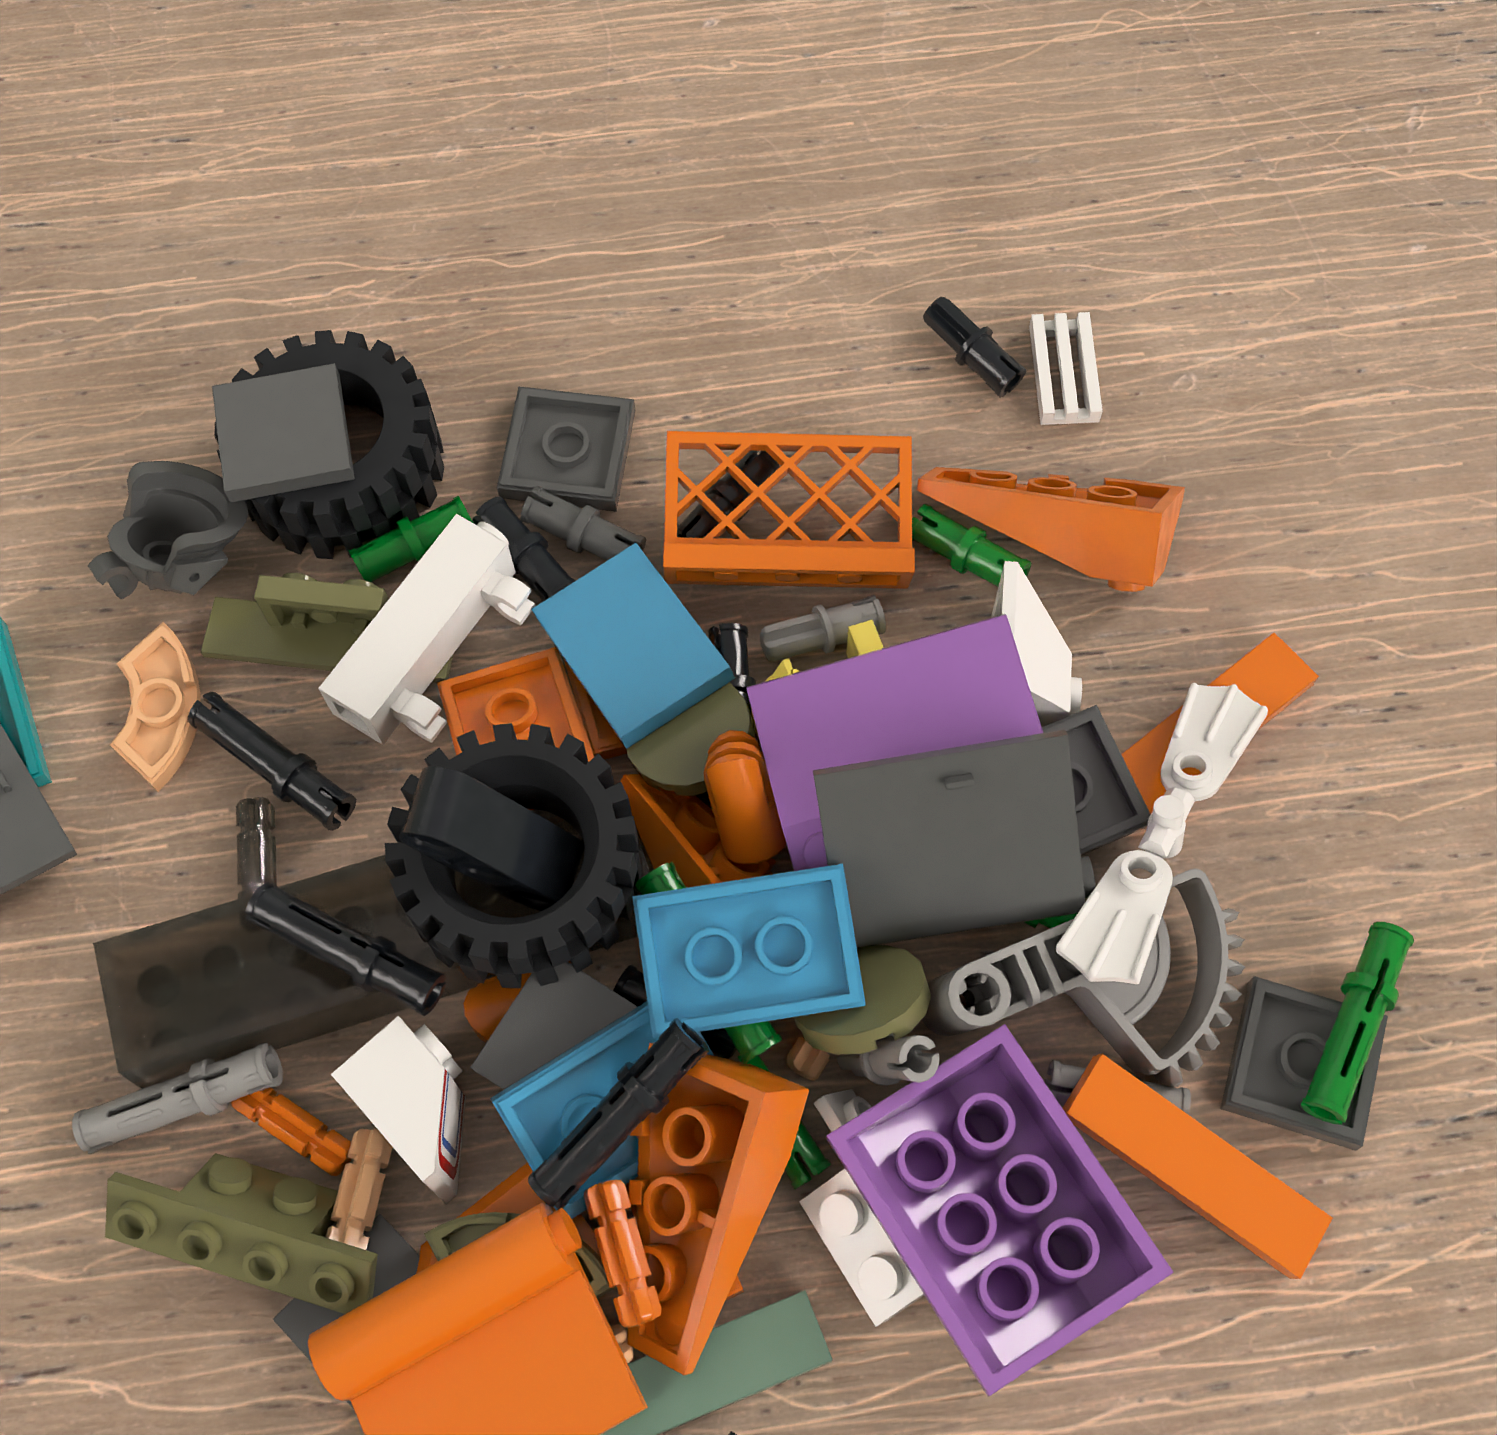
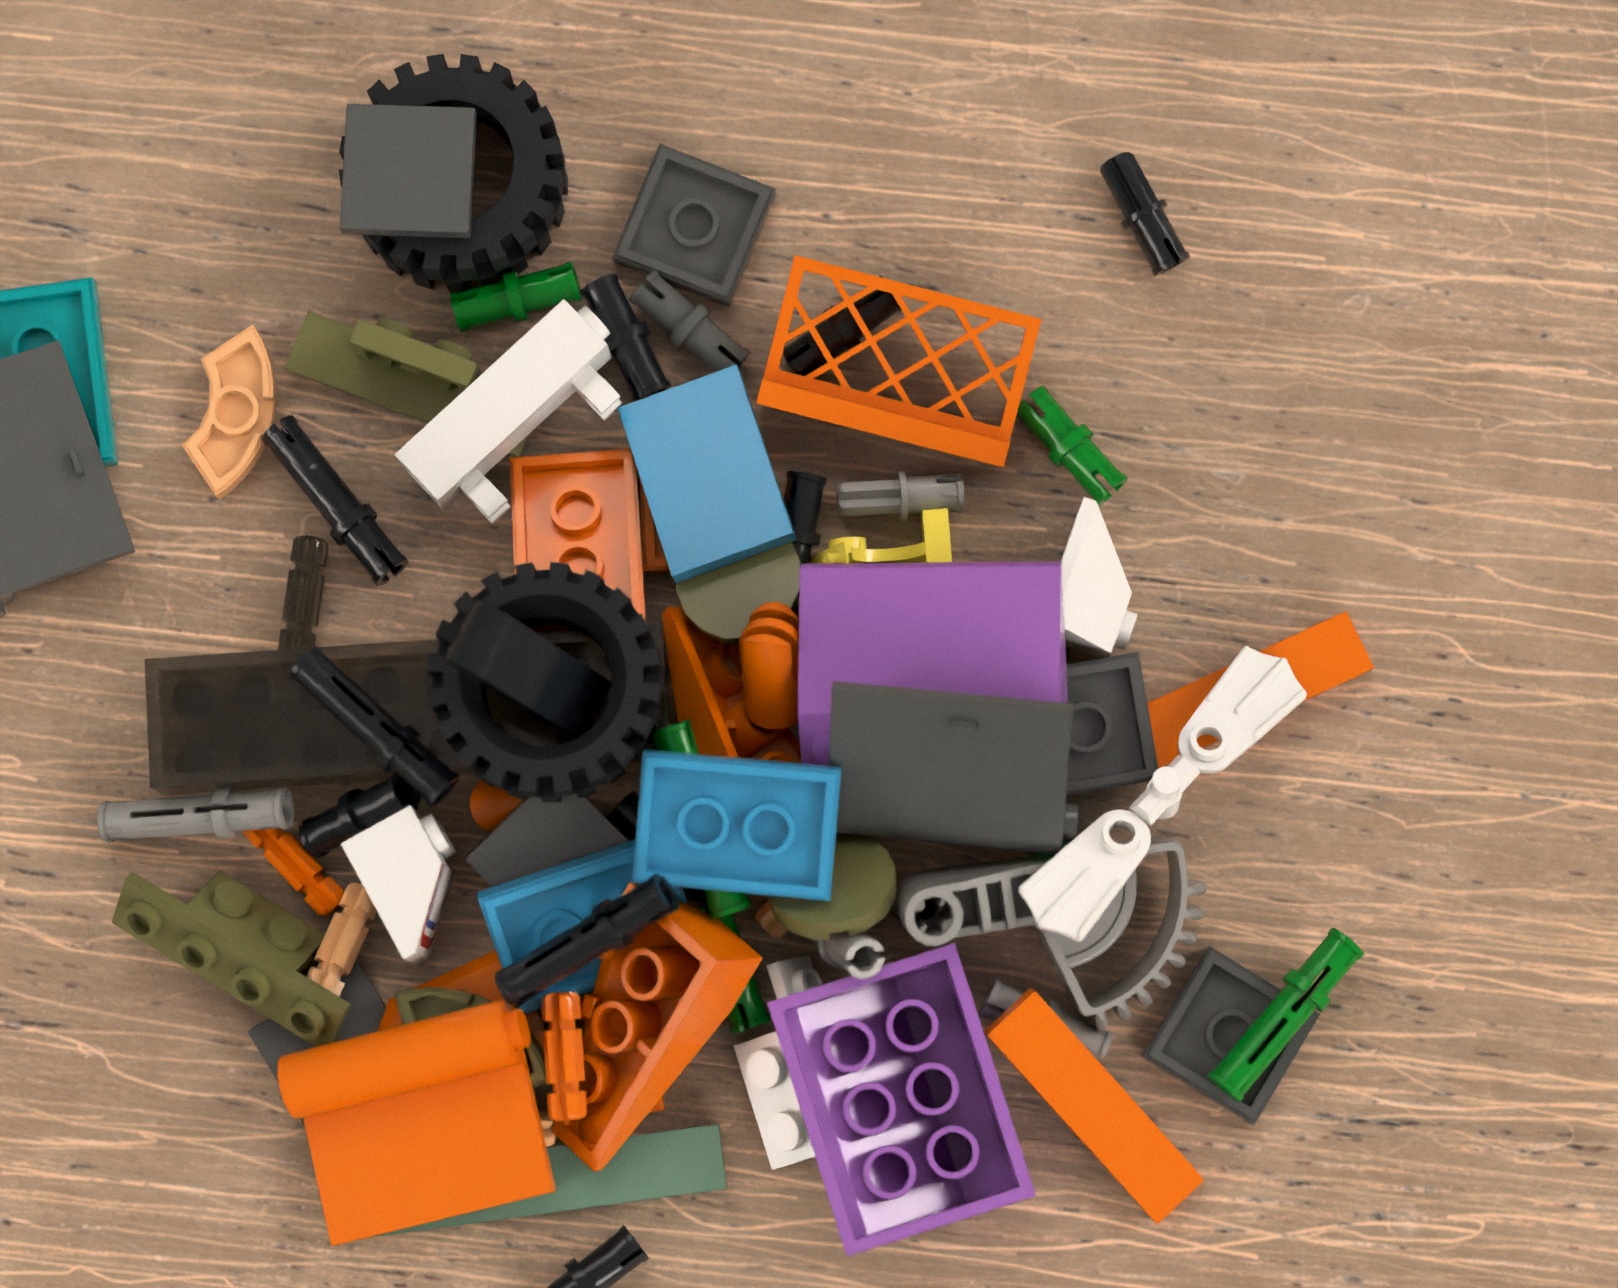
camera: 15 degrees right, 15 degrees up
dark grey helmet [88,461,248,600] -> none
orange wedge [917,467,1185,592] -> none
white tile [1029,312,1102,425] -> none
none -> black pin [299,773,421,858]

